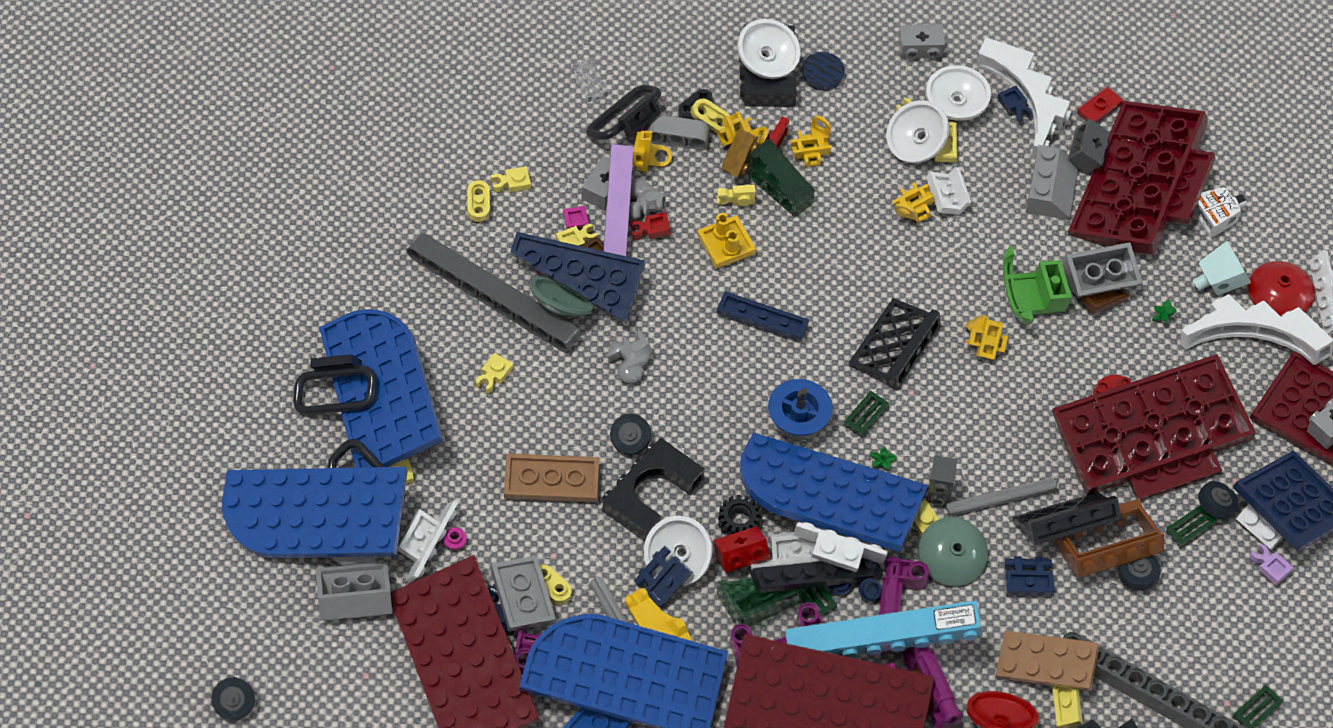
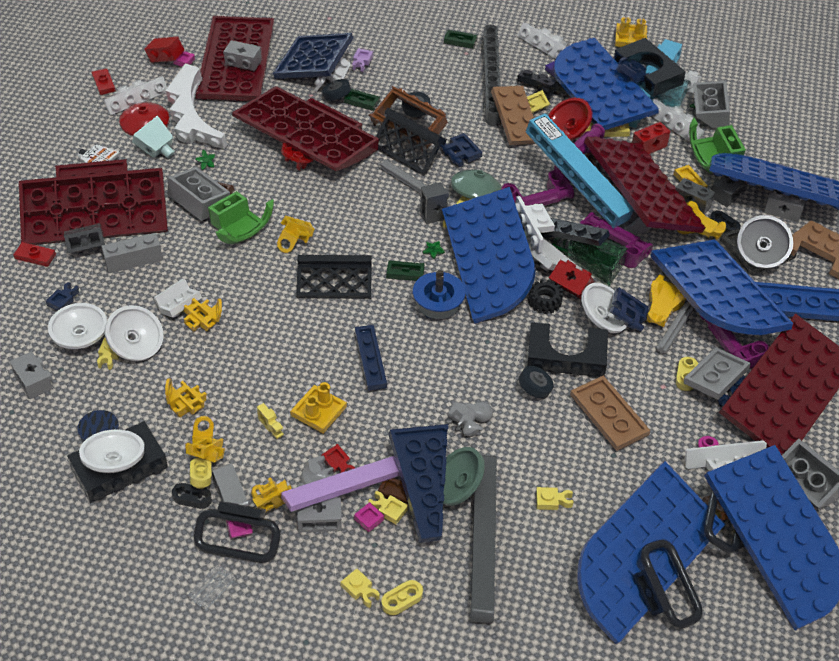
camera: 120 degrees left, 10 degrees down
pearl gold bracket [721,129,759,178] -> none
clear green wedge [748,138,815,217] -> none
red plate [763,116,789,163] -> none
white arch [976,37,1072,159] -> none

